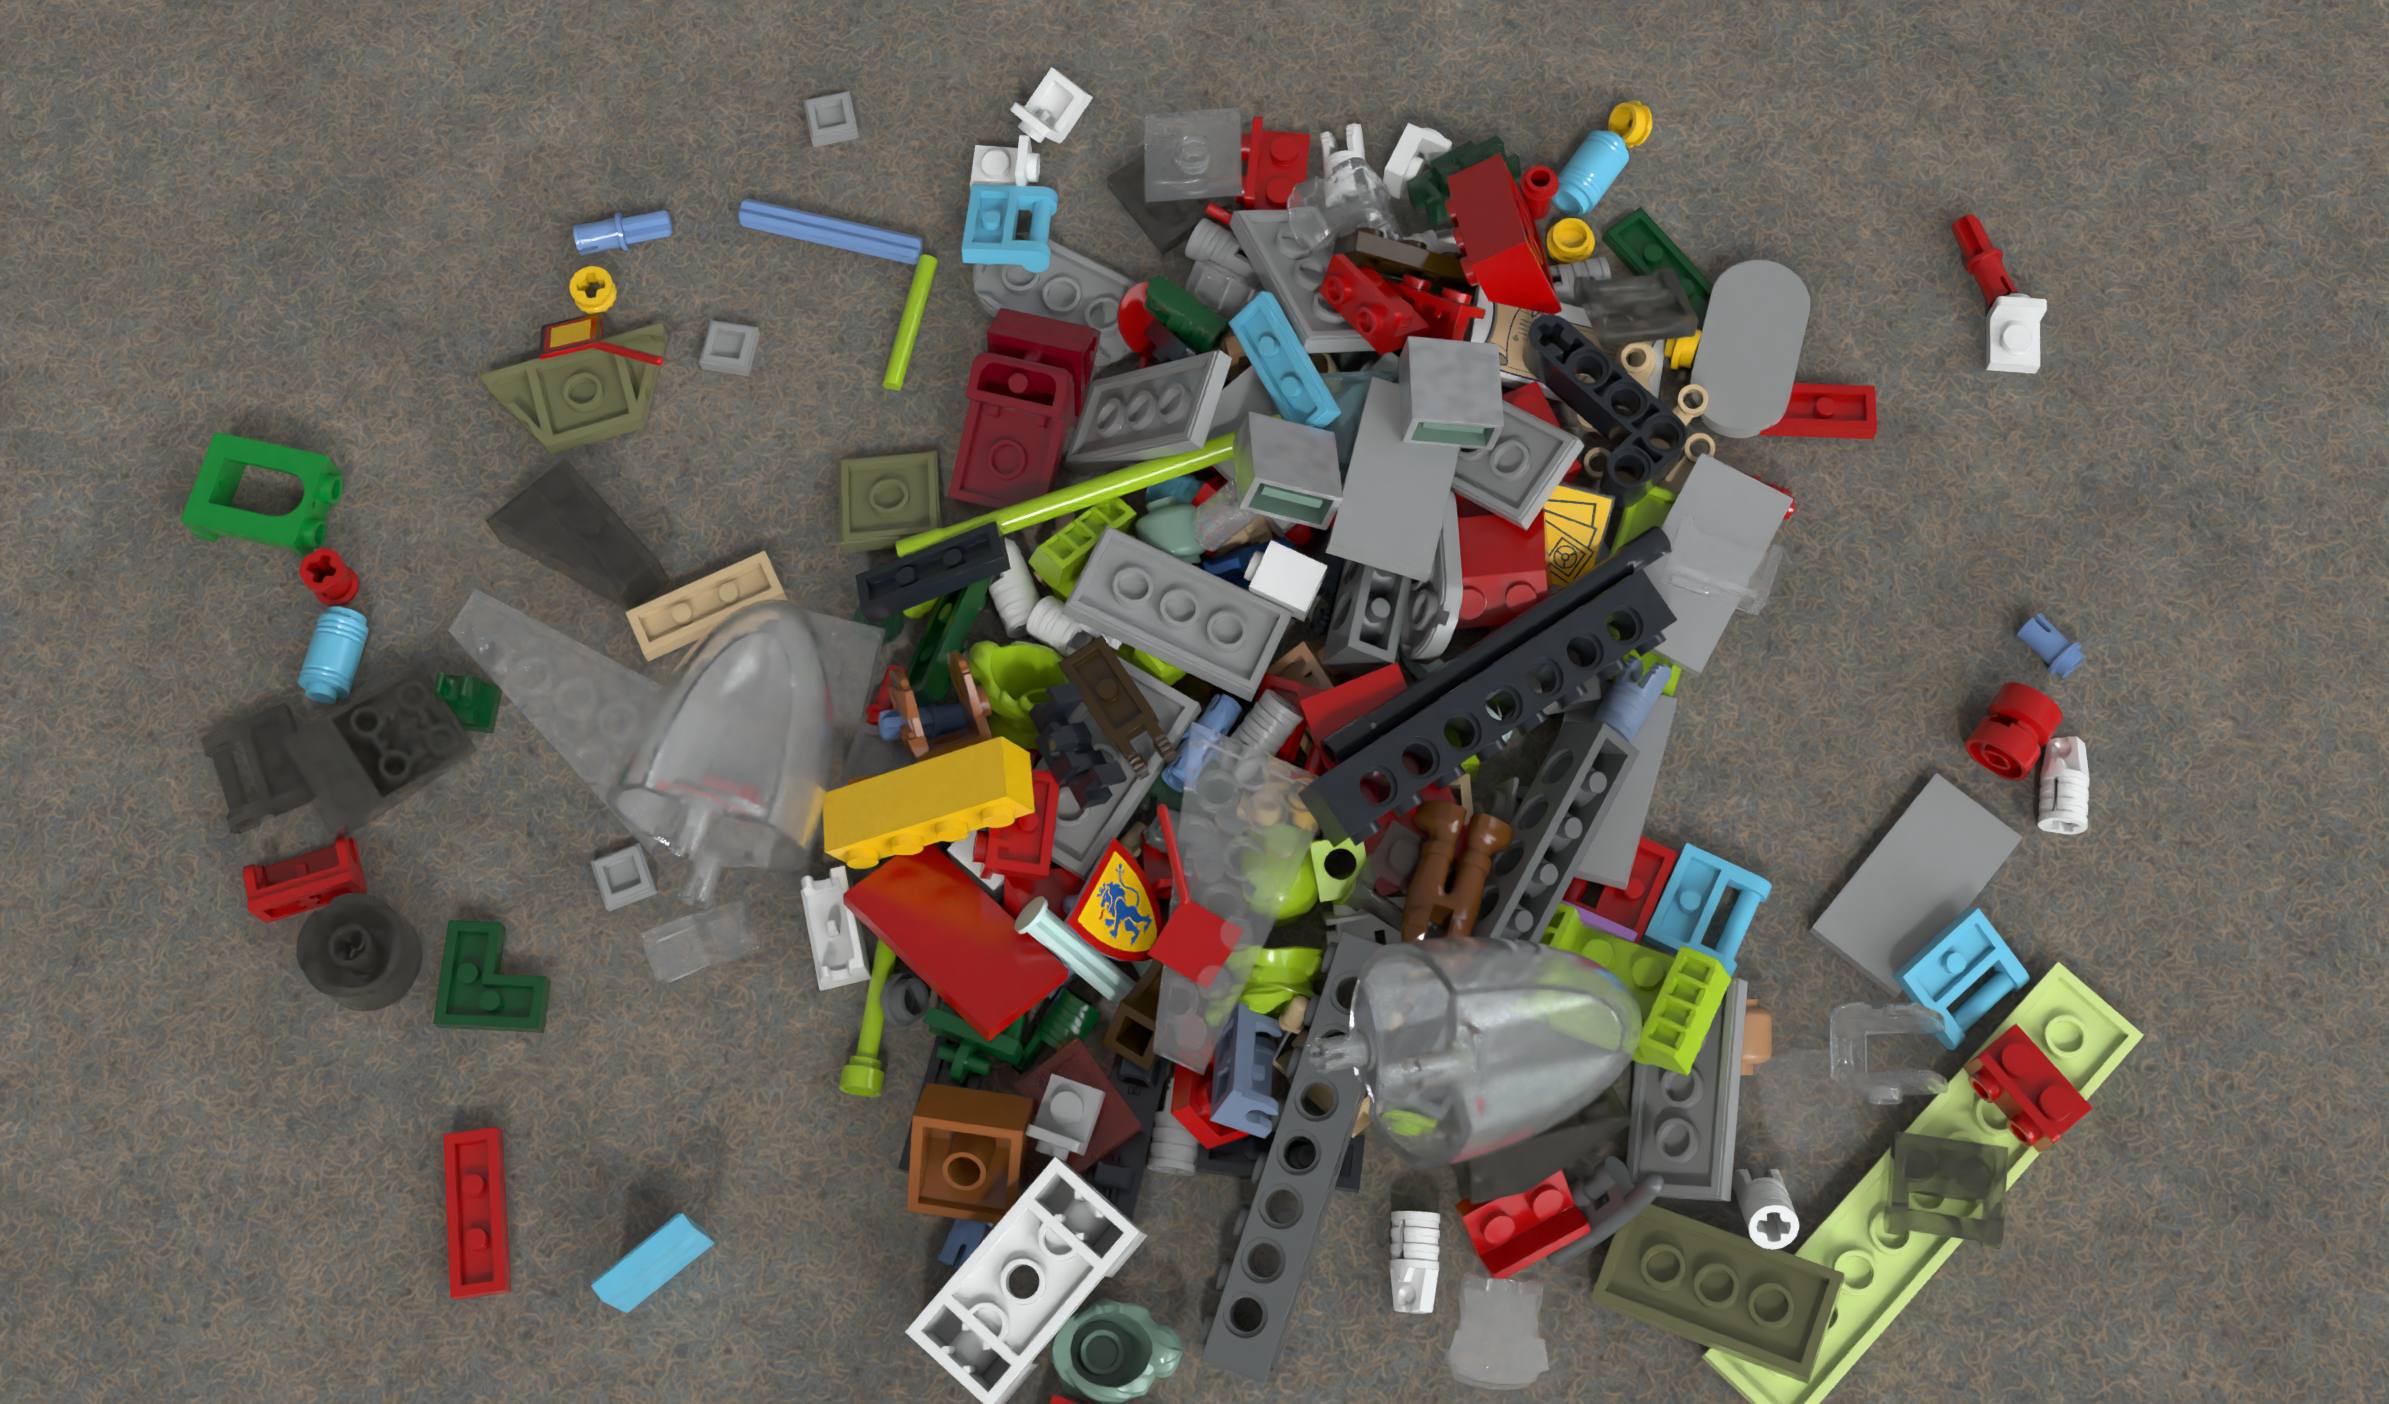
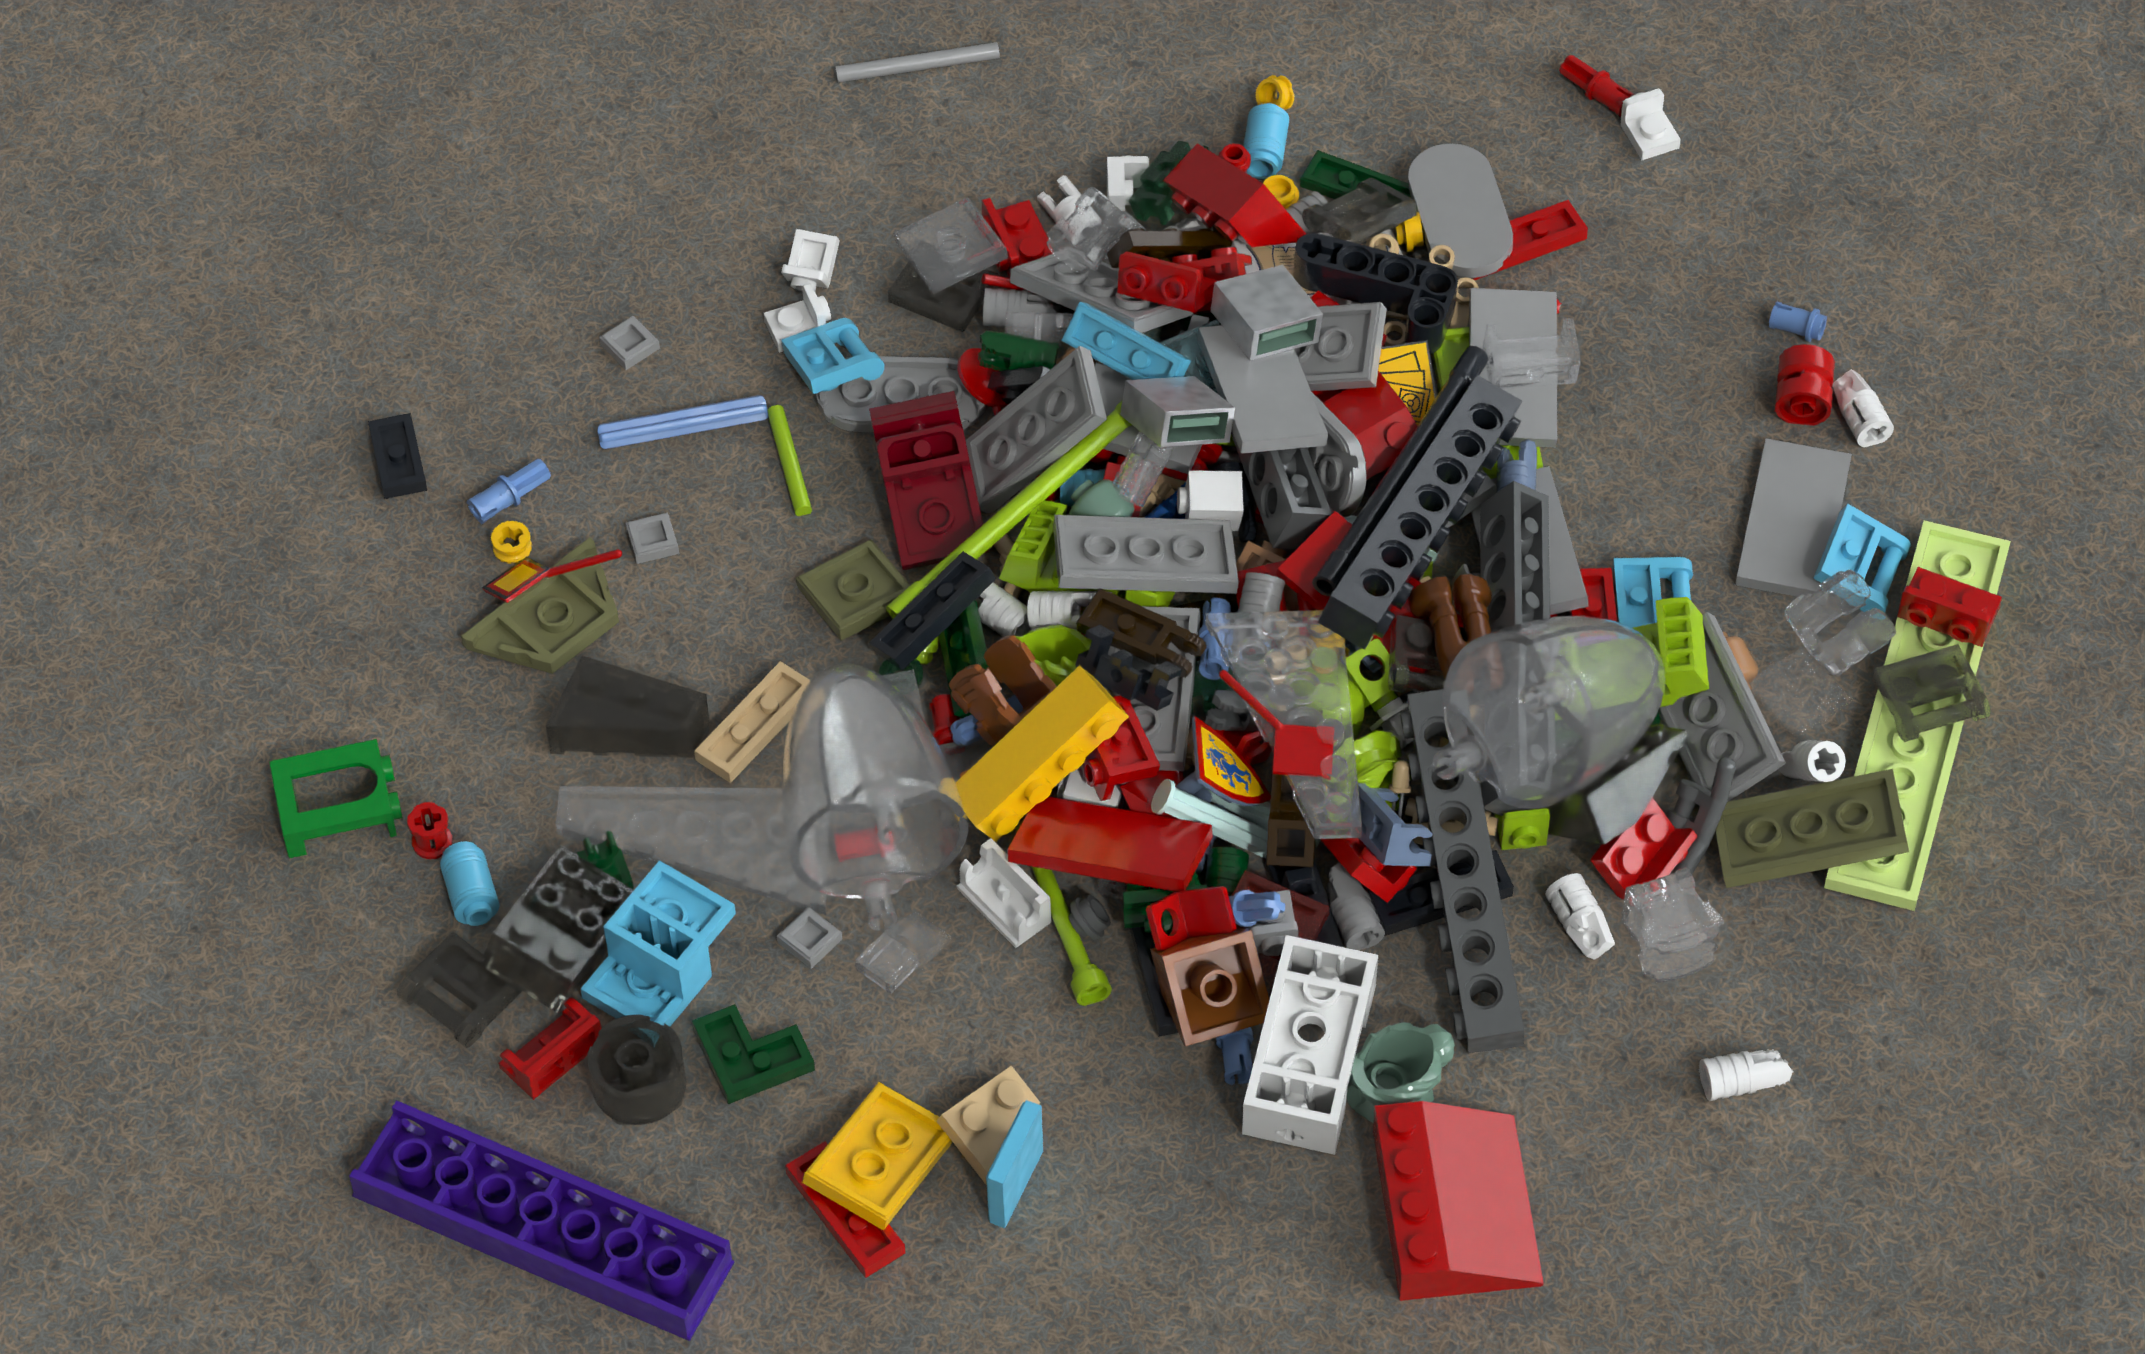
camera: 30 degrees left, 15 degrees down
none -> dark purple tile [349,1100,735,1341]
none -> black plate [368,413,427,499]
none -> medium azure bracket [580,860,736,1043]
none -> yellow tile [802,1082,952,1231]
none -> tan wing [937,1066,1040,1185]
none -> red bracket [1146,886,1237,951]
none -> medium blue axle [1229,890,1285,927]

